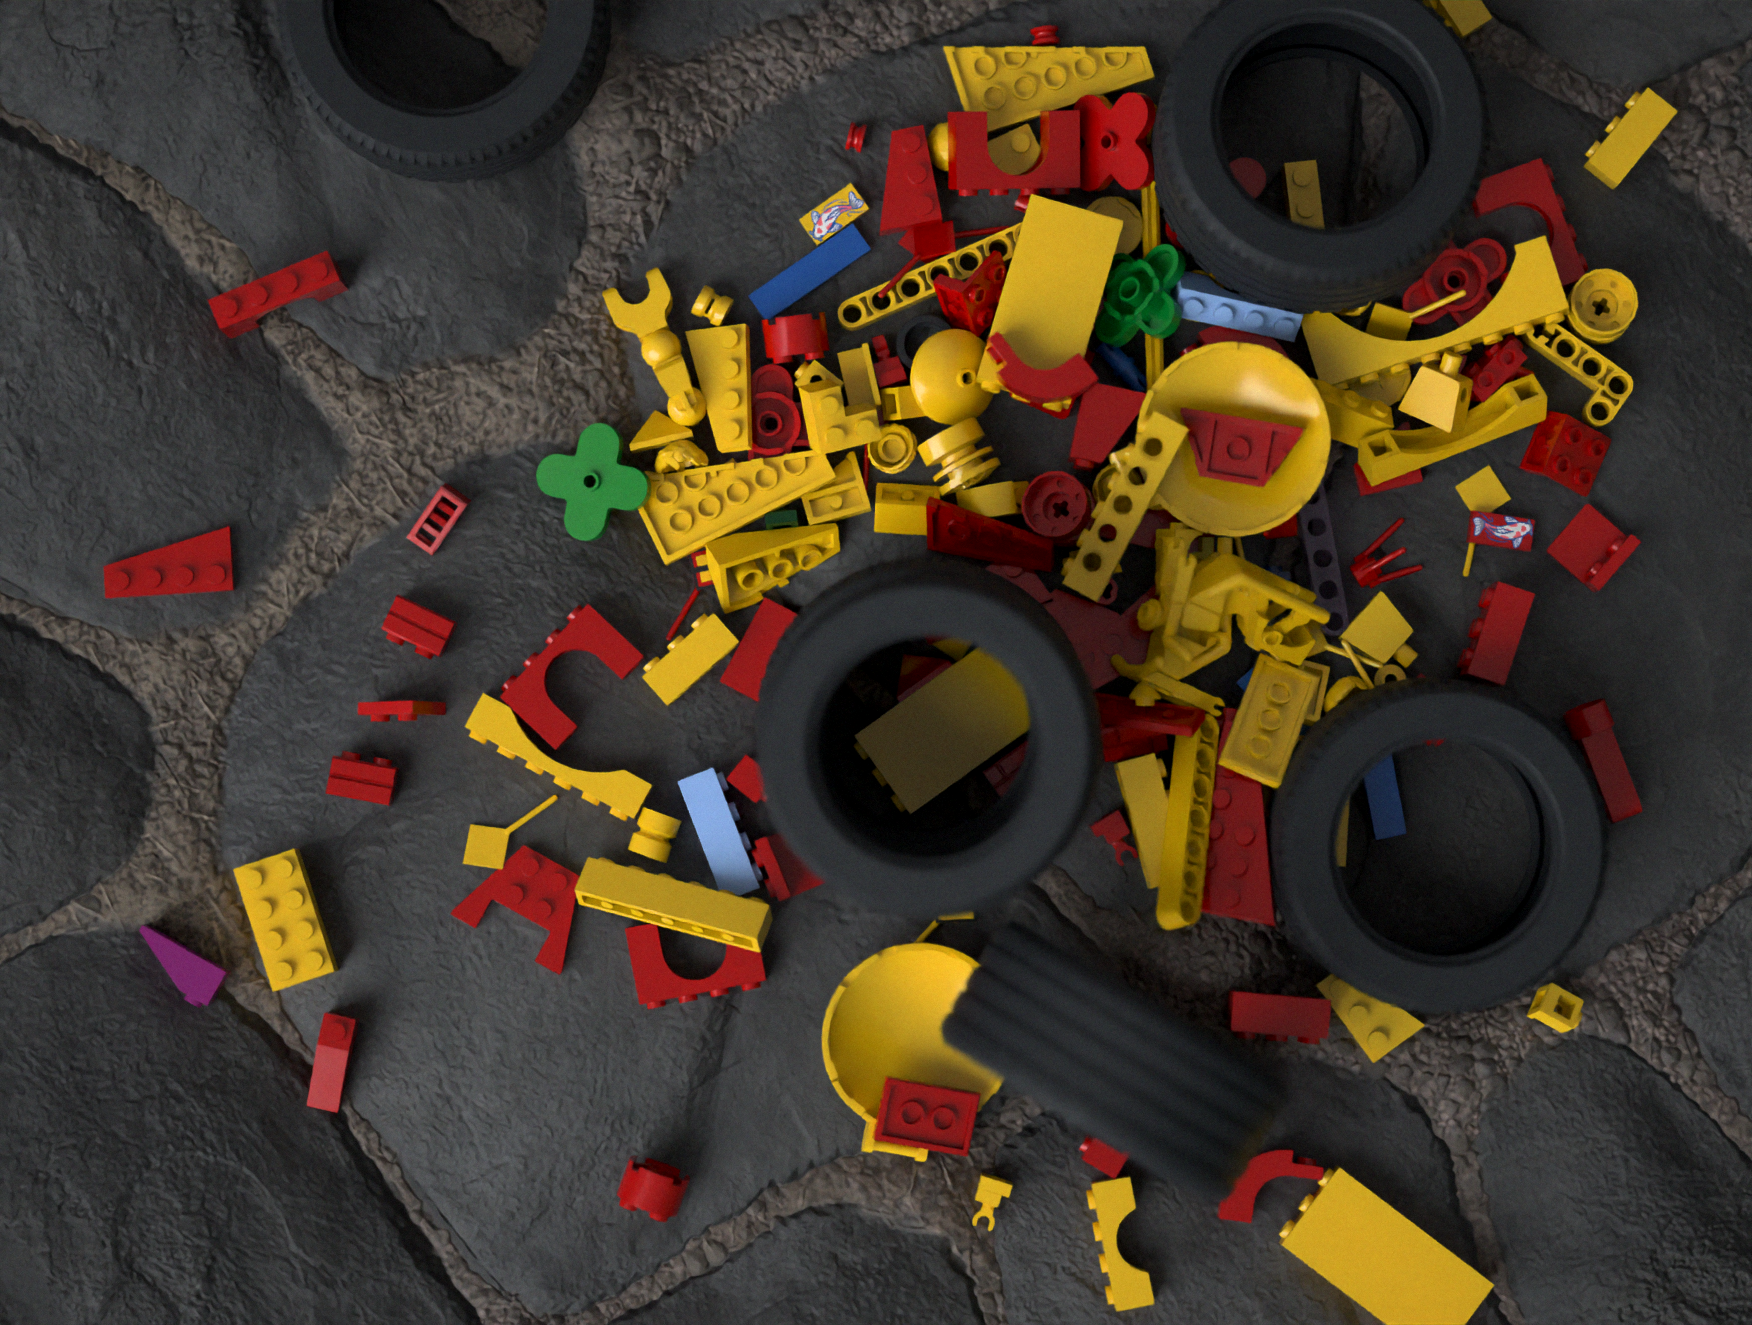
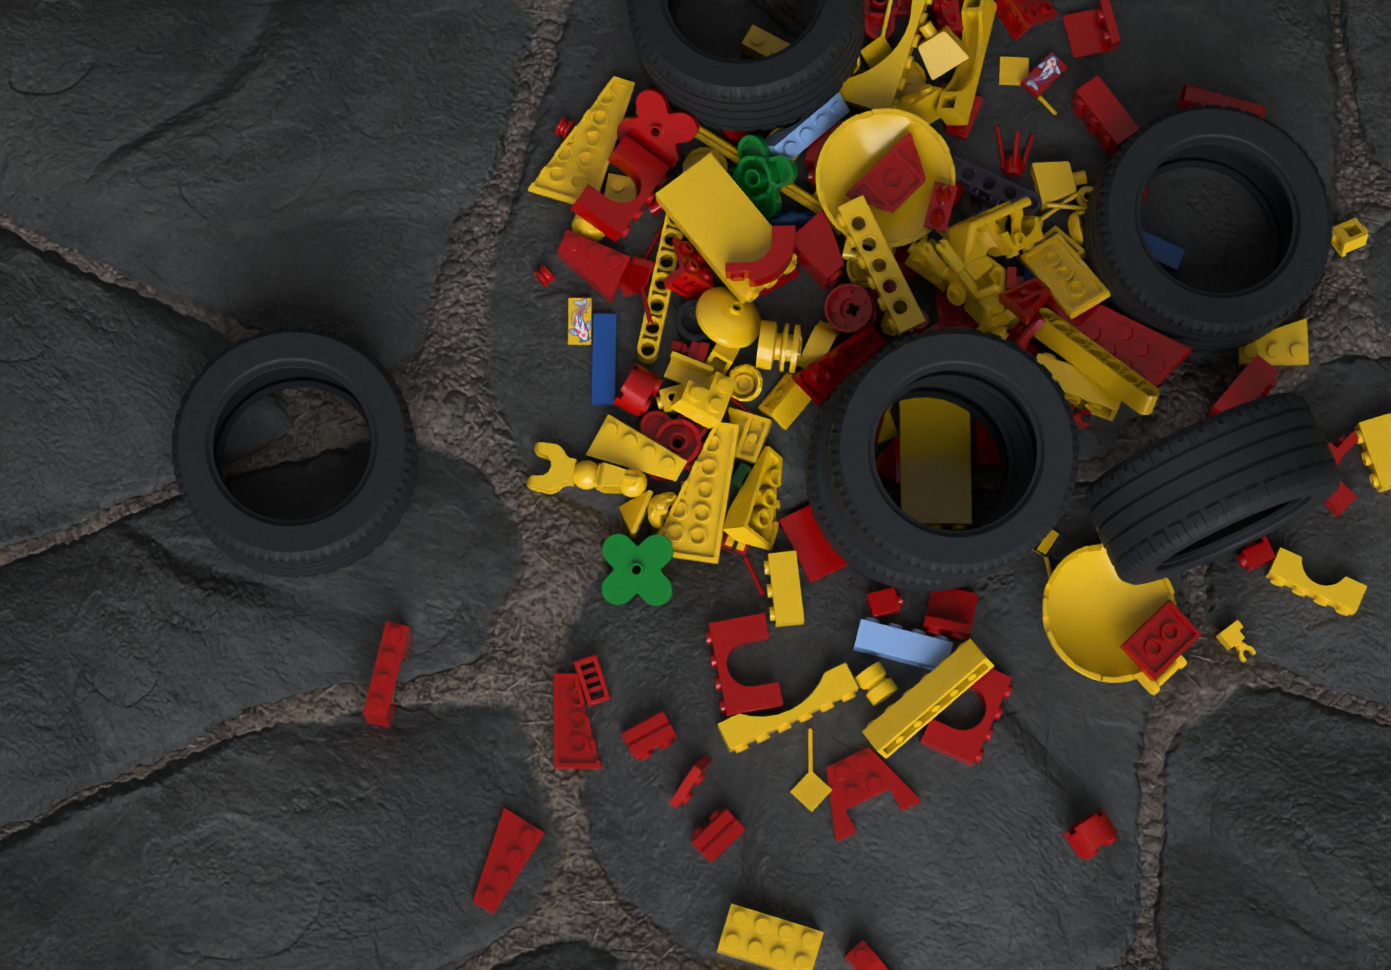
camera: 55 degrees left, 10 degrees down
yellow wheel [691,285,734,327] -> none
none -> red wing [553,673,602,770]
none -> red tile [923,181,958,233]
none -> red wing [999,277,1050,324]
none -> red slope [1006,267,1024,291]

